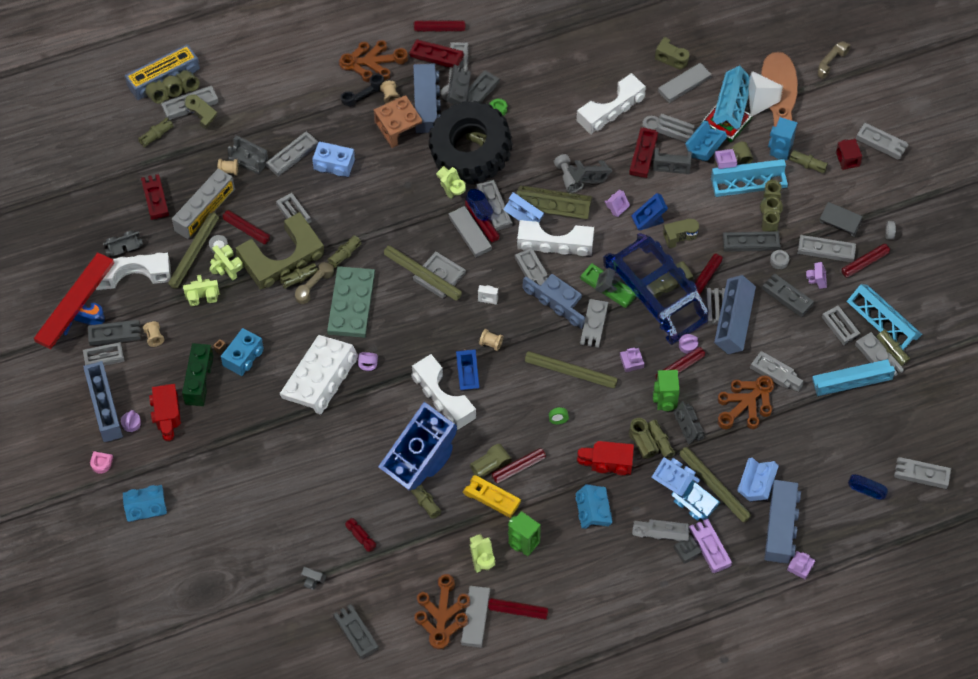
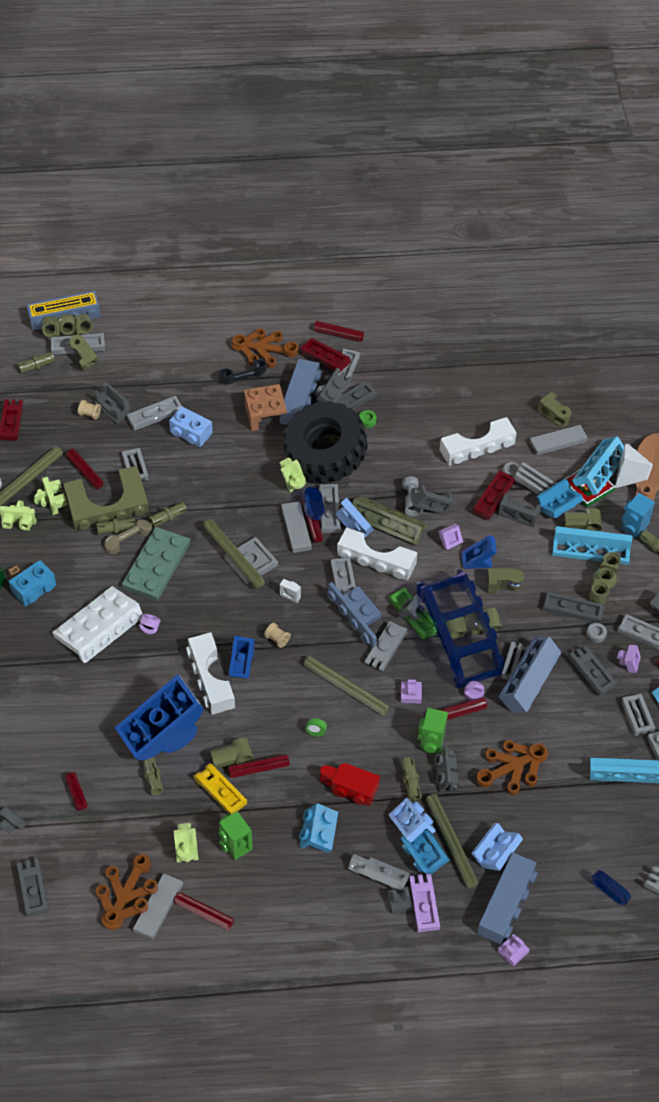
camera: 15 degrees right, 5 degrees down
light grey brick [172,168,235,240] -> none
light grey tile [209,235,228,253] -> none
tan bush [380,81,400,104] -> none
olive piece [629,418,659,459] -> none
dark red axle [688,253,723,299] -> none
lavender tile [715,149,737,169] -> none
light grey hinge [750,351,803,392] -> none

